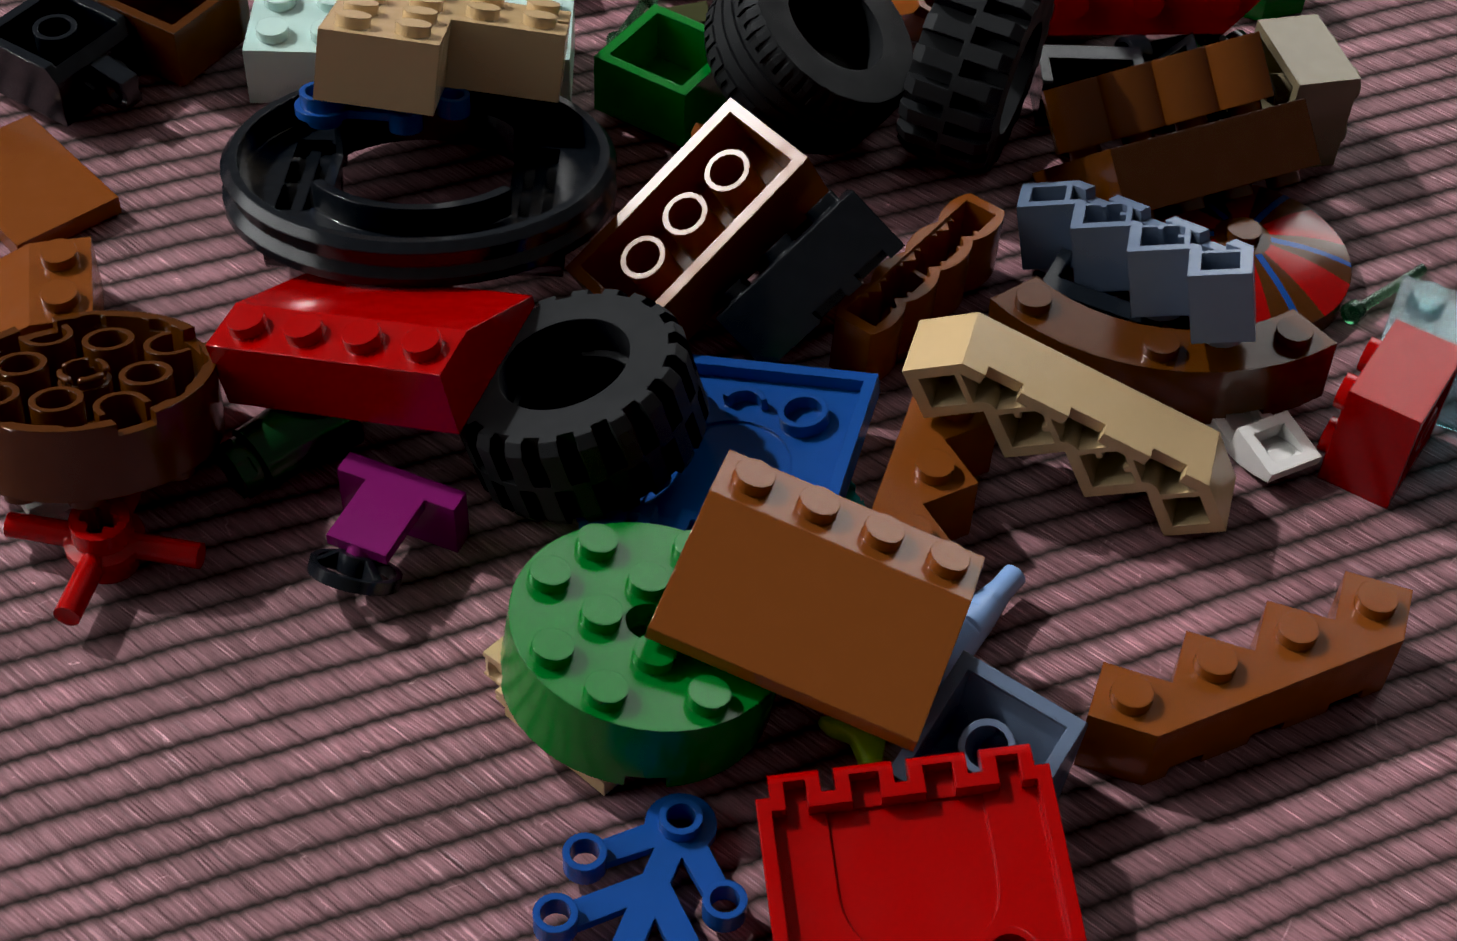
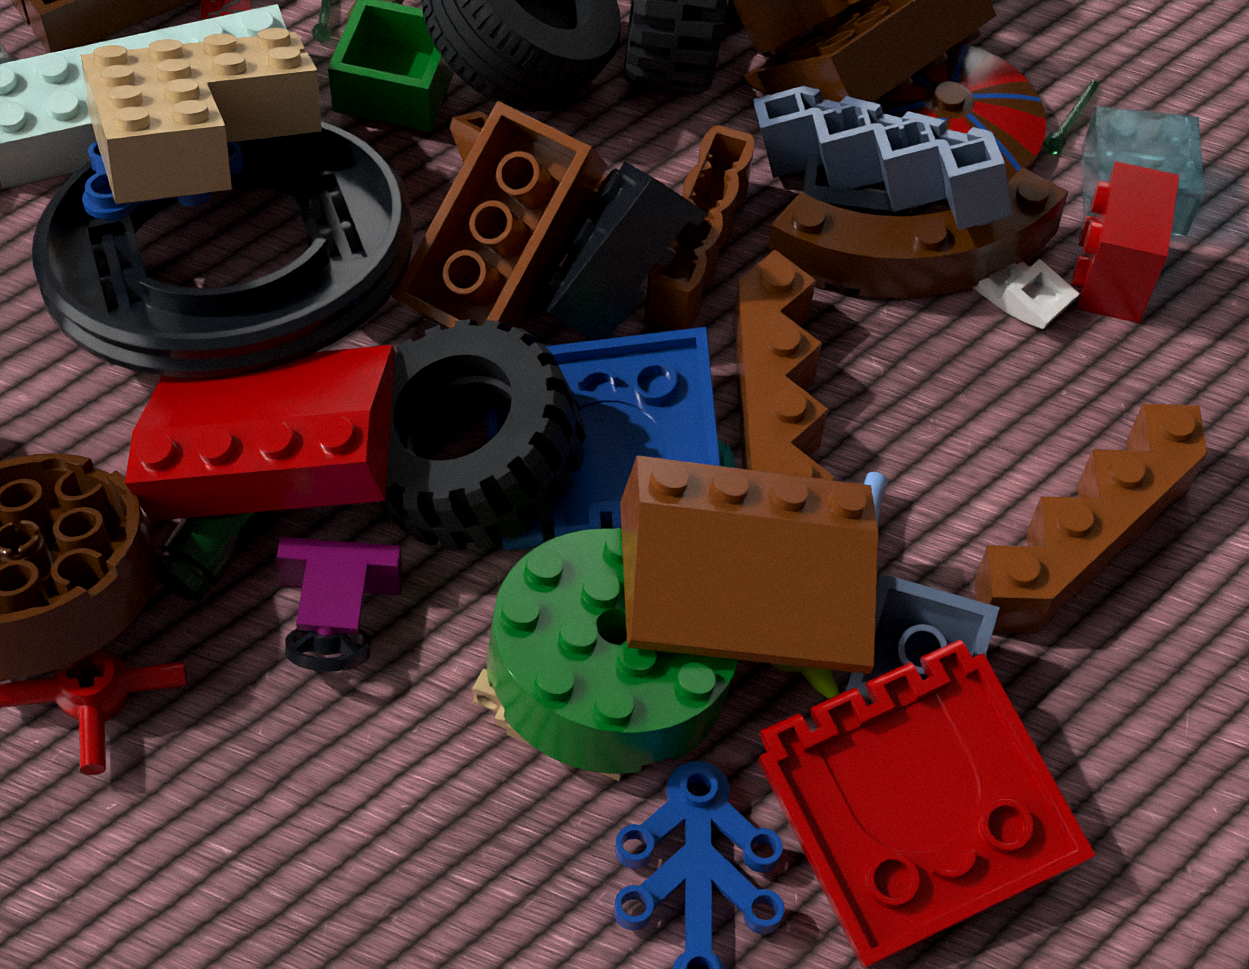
camera: 20 degrees left, 10 degrees up
tan brick [902,312,1236,536] -> none

